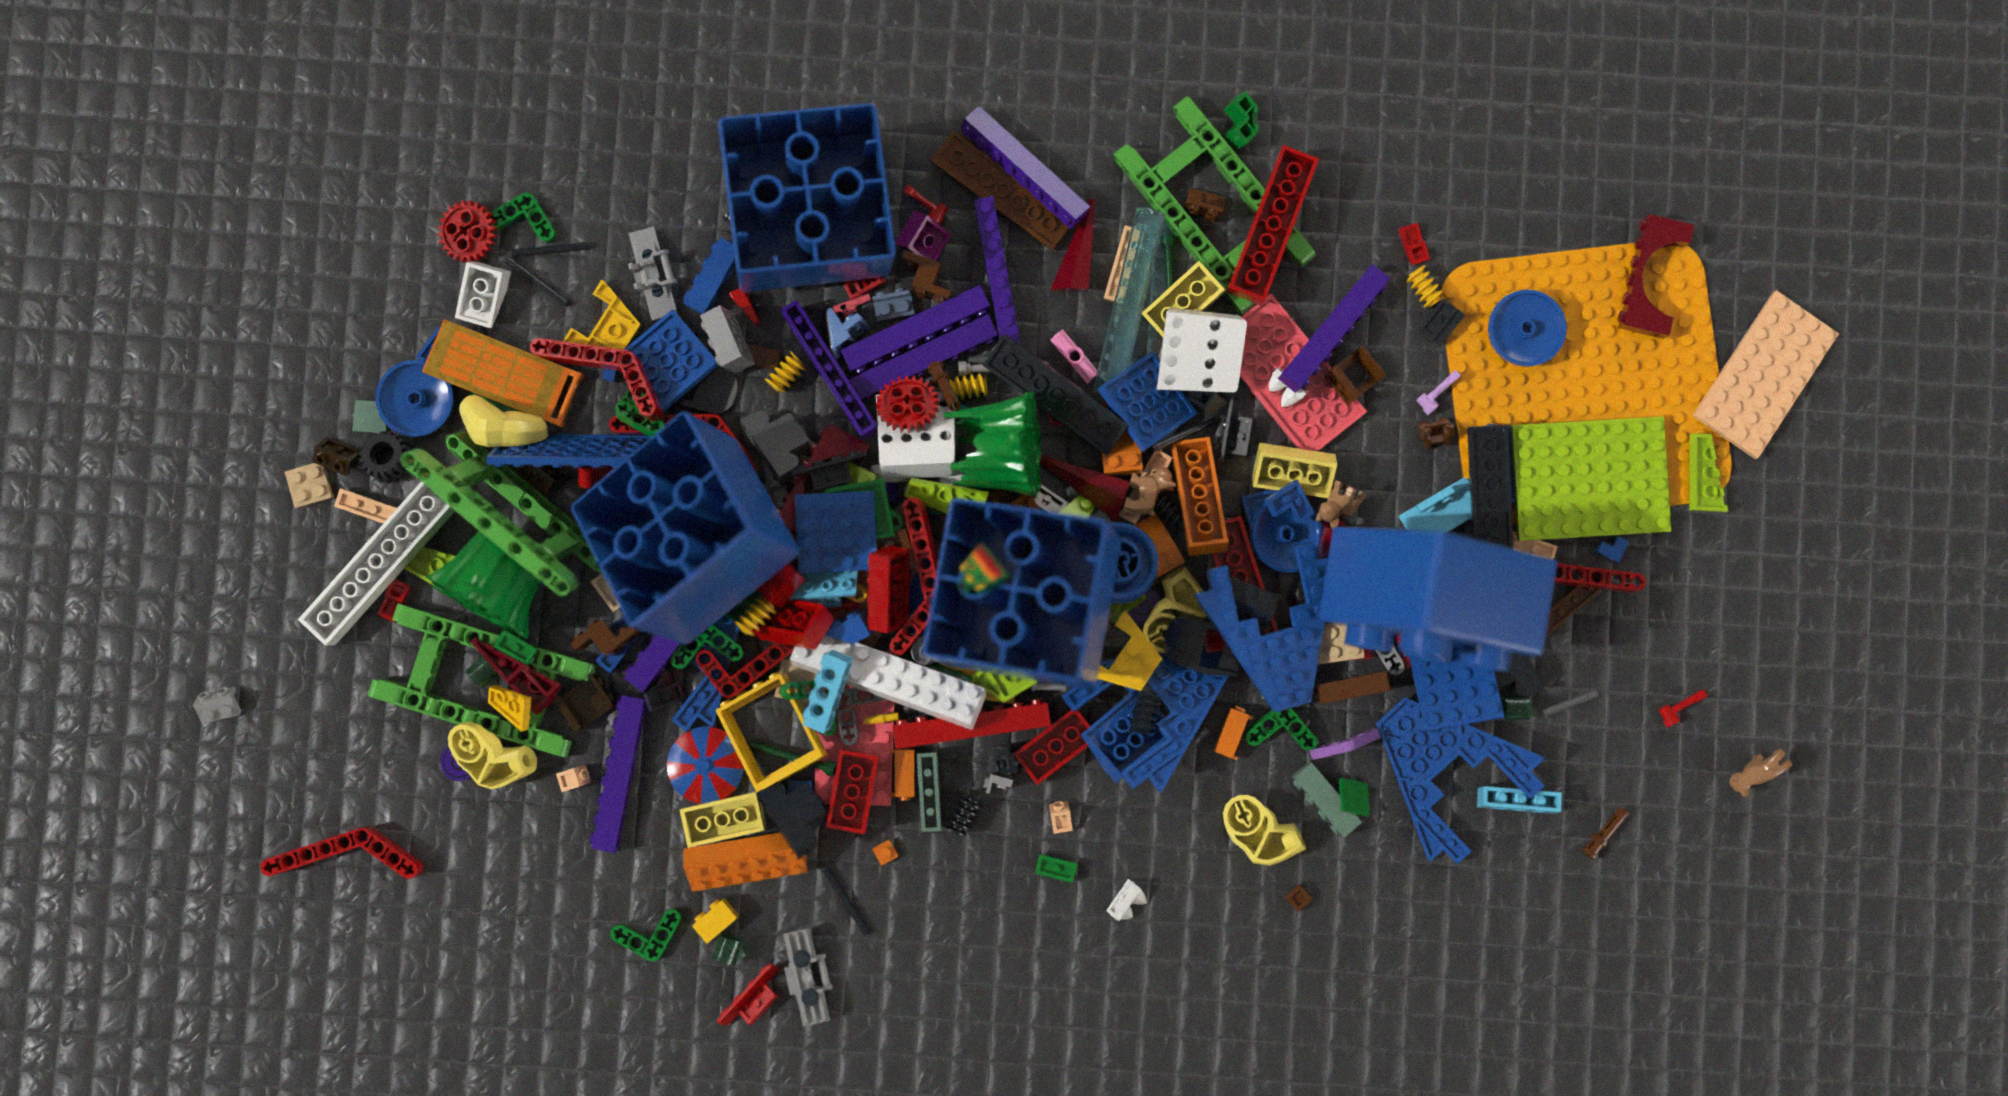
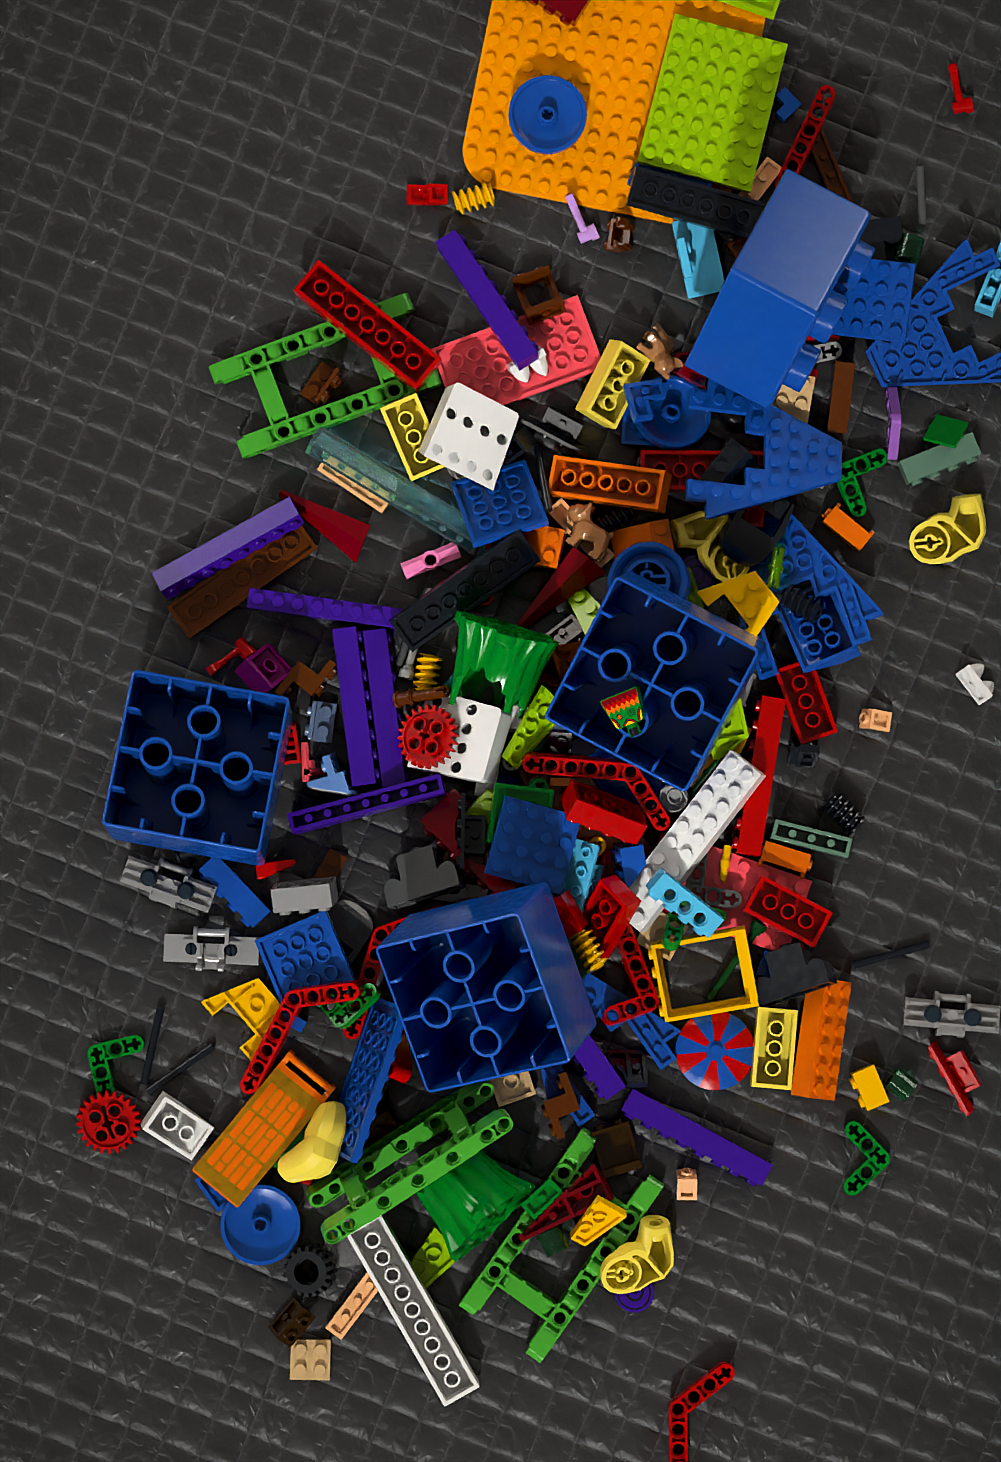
camera: 80 degrees left, 0 degrees up
sand green piece [352,400,387,433] -> none
red slope [377,579,411,623] -> none
green beam [671,625,744,669] -> none
yellow piece [764,352,806,393] -> none
orange plate [872,839,899,866] -> none
light grey bracket [983,773,1013,794] -> none
green plate [1035,854,1077,883] -> none
dark green piece [1160,235,1176,289] -> none
green brick [1223,91,1258,150] -> none
black plate [1419,298,1465,346] -> none
none -> light grey piece [120,855,217,913]
none -> clear neon green pin [767,547,785,589]

